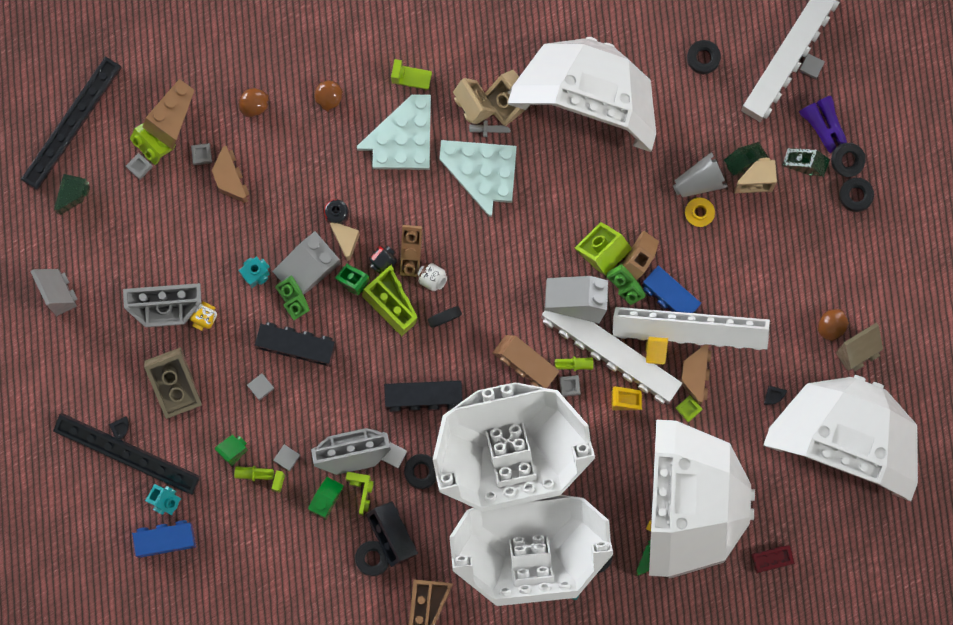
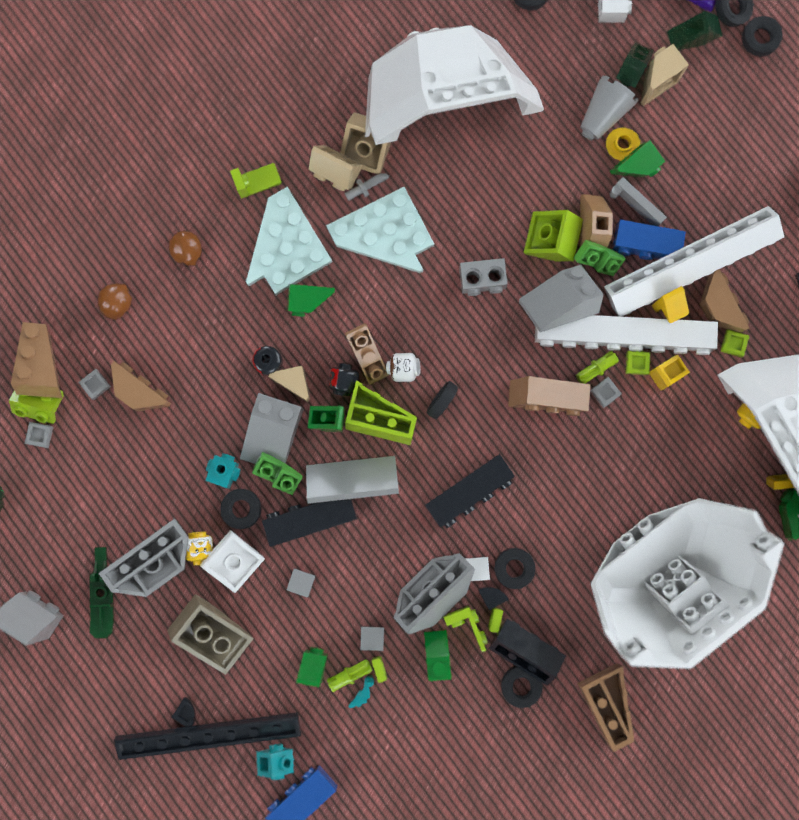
camera: 30 degrees left, 5 degrees up
white piece [433,382,595,512] -> none
none -> dark green piece [89,547,114,639]
none -> white tile [200,530,265,593]
none -> black tyre [220,489,262,529]
none -> green slope [287,284,335,317]
none -> light grey tile [306,456,399,503]
none -> teal piece [348,675,374,708]
none -> light grey brick [459,258,508,296]
none -> black tile [478,587,509,610]
none -> lime tile [488,608,503,633]
none -> light grey hinge [609,177,667,226]
none -> green slope [610,140,665,178]
none -> lime tile [626,351,650,375]

